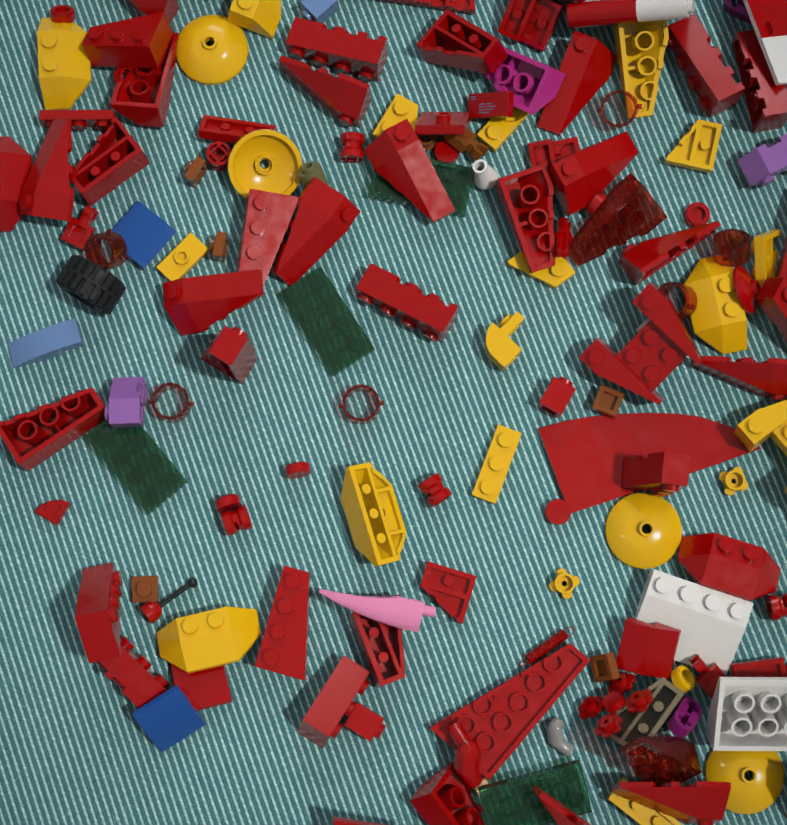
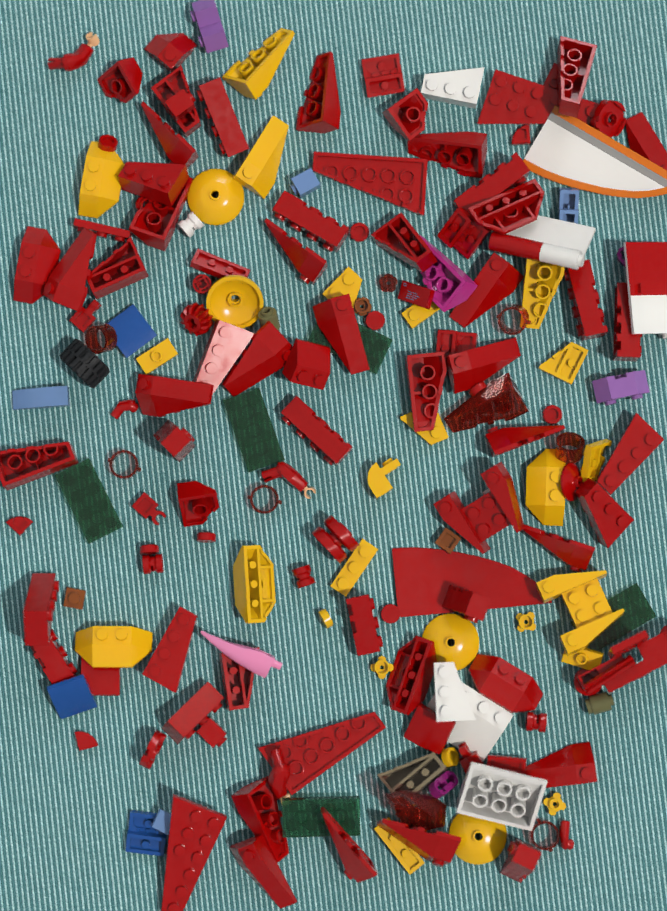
camera: 15 degrees right, 5 degrees up
medium lavender brick [105,377,148,428] -> none
hinge [140,577,198,624] -> none
dark orange plate [184,156,209,188] -> none
dark orange plate [209,231,229,263] -> none
red wheel [340,132,365,163] -> none
red plate [415,112,471,135] -> none
red wing [420,561,477,624] -> none
dark orange plate [443,128,489,160] -> none
white cone [473,159,498,190] -> none
red piece [519,627,575,667] -> none
red brick [537,377,576,419] -> none
light grey arm [546,718,574,757] -> none
red axle [554,217,573,258] -> none
red plant [578,672,654,738] -> none
dark orange plate [589,652,620,683] -> none
clear red piece [659,282,697,320] -> none
none -> red tile [75,731,99,751]
none -> red arm [110,399,138,420]
none -> red plate [132,492,167,526]
none -> red plate [139,730,167,769]
none -> white wheel [177,211,204,238]
none -> red slope [177,481,219,527]
none -> red gear [180,302,213,336]
none -> red arm [261,462,316,499]
none -> red slope [282,338,330,390]
none -> red wheel [311,515,359,563]
none -> yellow tile [318,609,333,629]
none -> red wedge [346,594,383,656]
none -> red tile [350,223,369,242]
none -> clear red plate [379,274,398,292]
none -> red wedge [386,636,437,715]
none -> white wedge [433,662,476,722]

